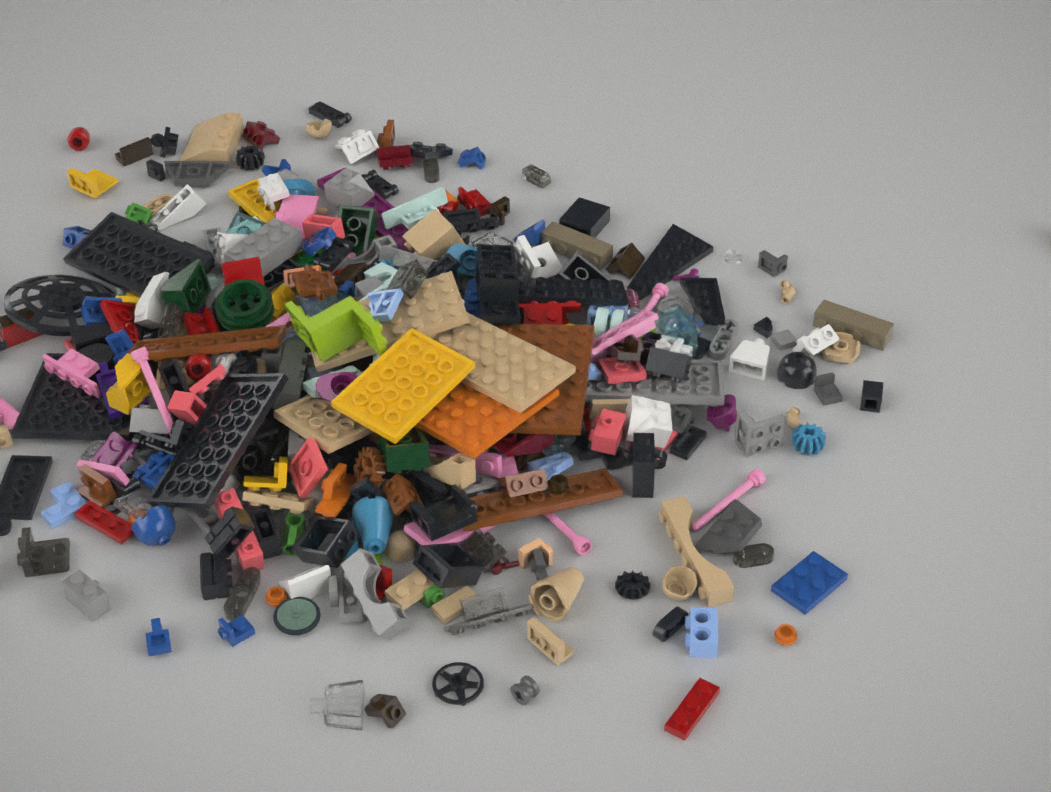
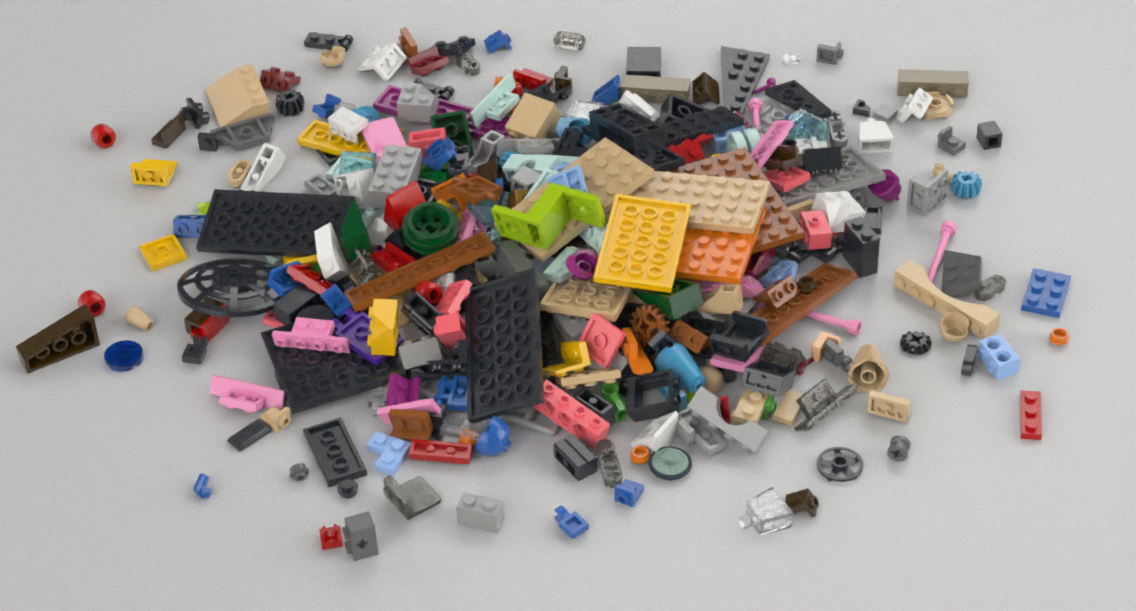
camera: 25 degrees left, 0 degrees up
bright green bracket [125,202,153,224] -> none
bright pink piece [131,347,174,437] -> none
black brick [204,506,255,558] -> none
clear smoke bracket [386,259,428,299] -> none
black cylinder [777,352,817,389] -> none
tan arm [779,280,796,304] -> none
none -> yellow tile [139,234,188,271]

